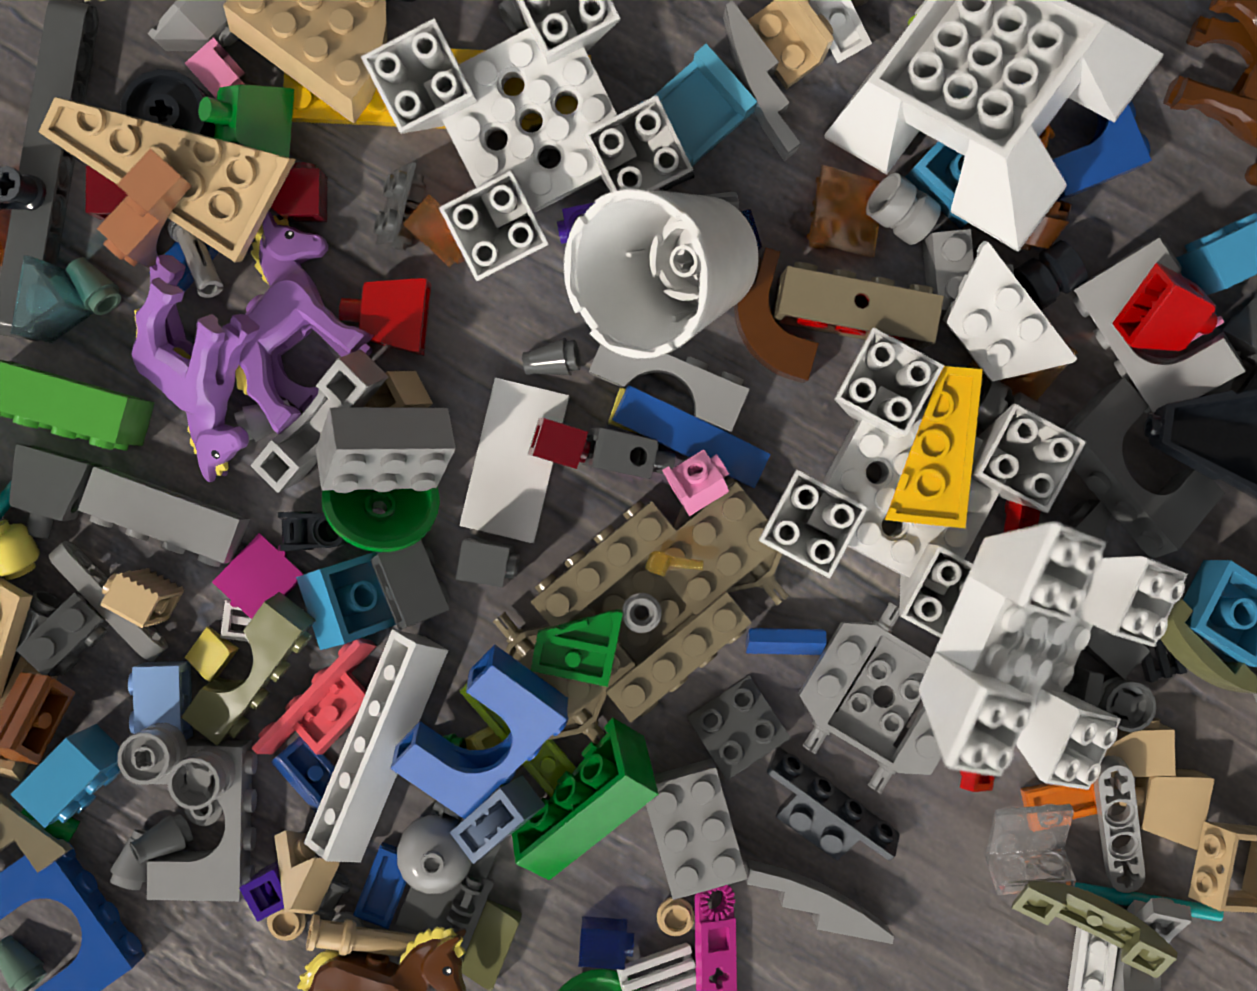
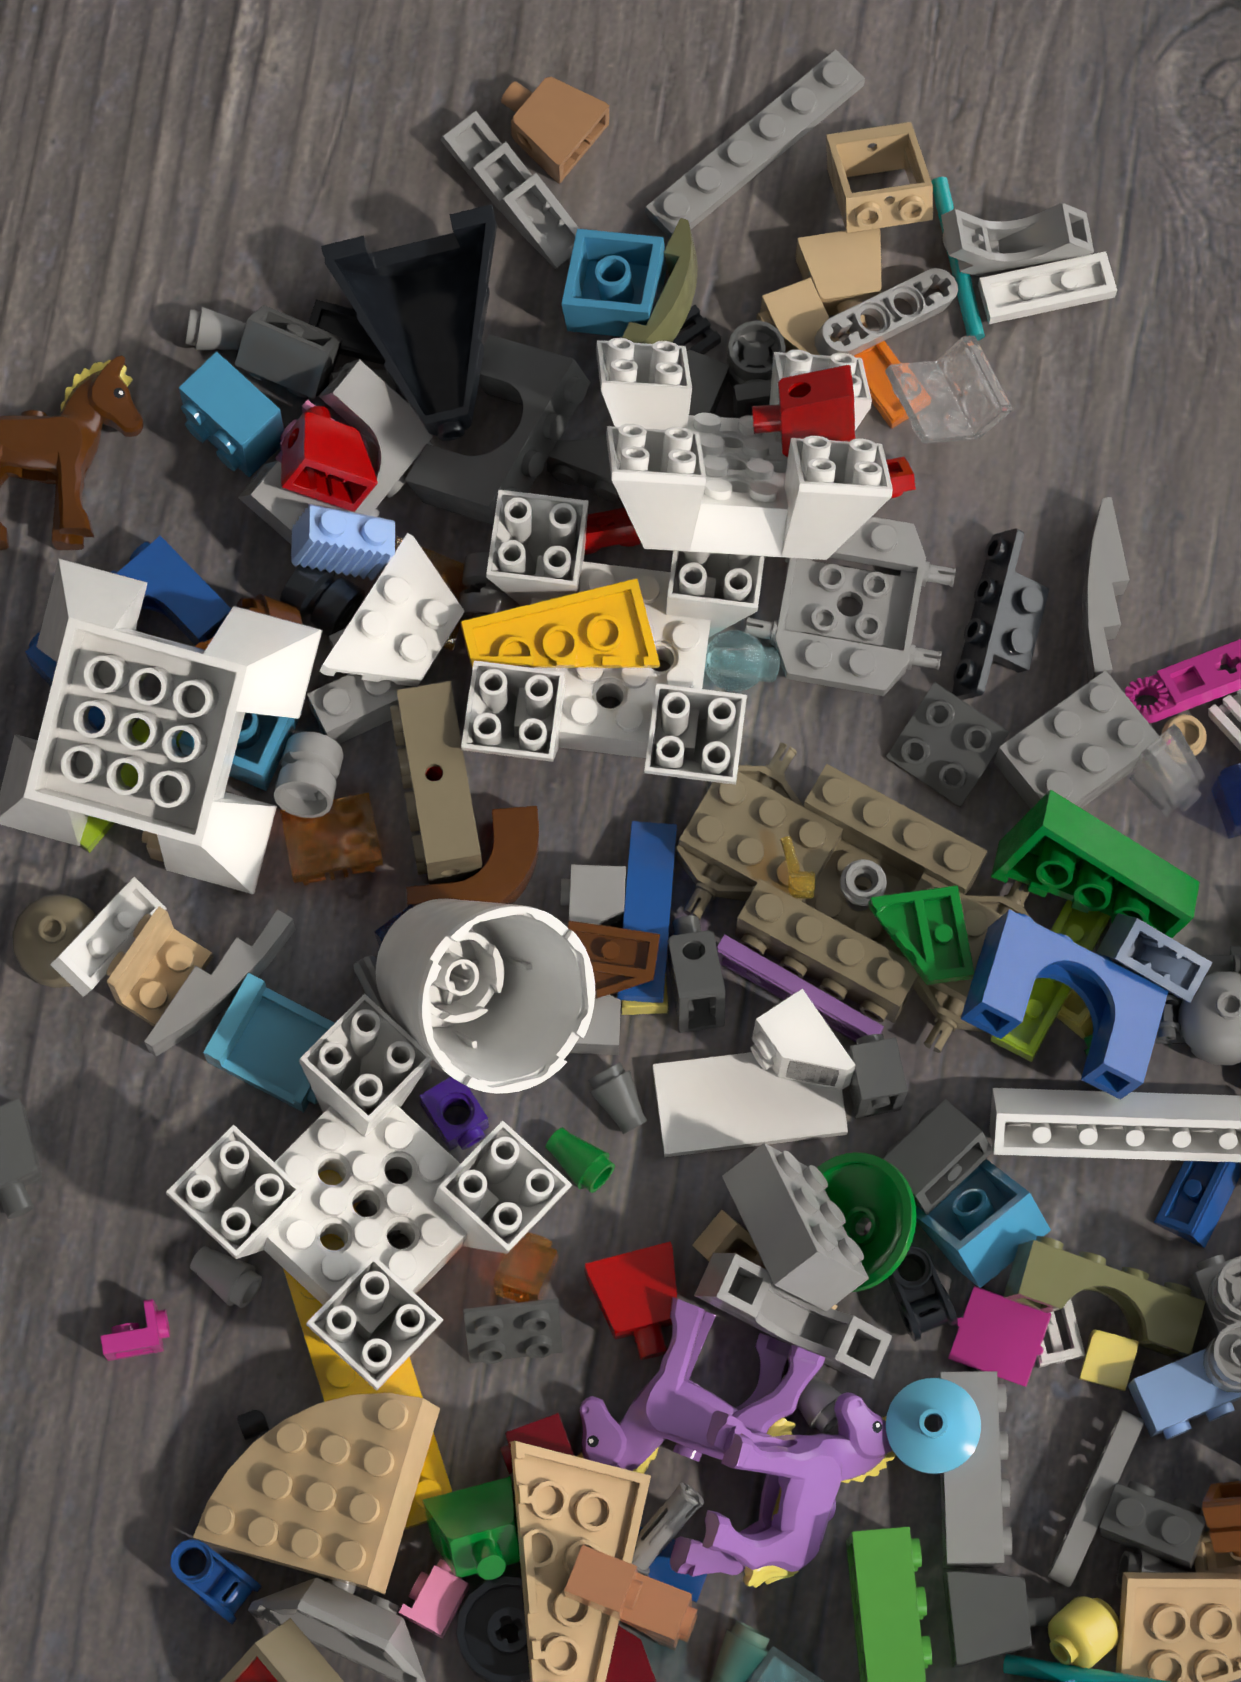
camera: 110 degrees left, 15 degrees down
tan brick [101,568,184,628] -> none
coral bracket [252,638,376,755] -> none
dark red brick [528,418,591,469] -> none
bright pink brick [662,450,729,516] -> none
blue tile [746,628,827,655] -> none
olive slope [1012,881,1177,978] -> none
none -> light blue brick [291,504,395,581]
none -> green cone [545,1127,615,1193]
none -> reddish brown wing [567,921,660,999]
none -> clear light blue piece [705,630,780,692]
none -> medium lavender tile [717,934,884,1042]
none -> white slope [750,989,855,1090]
none -> red torso [752,365,855,457]
none -> medium azure dish [886,1378,981,1474]
none -> clear slope [1129,724,1205,817]

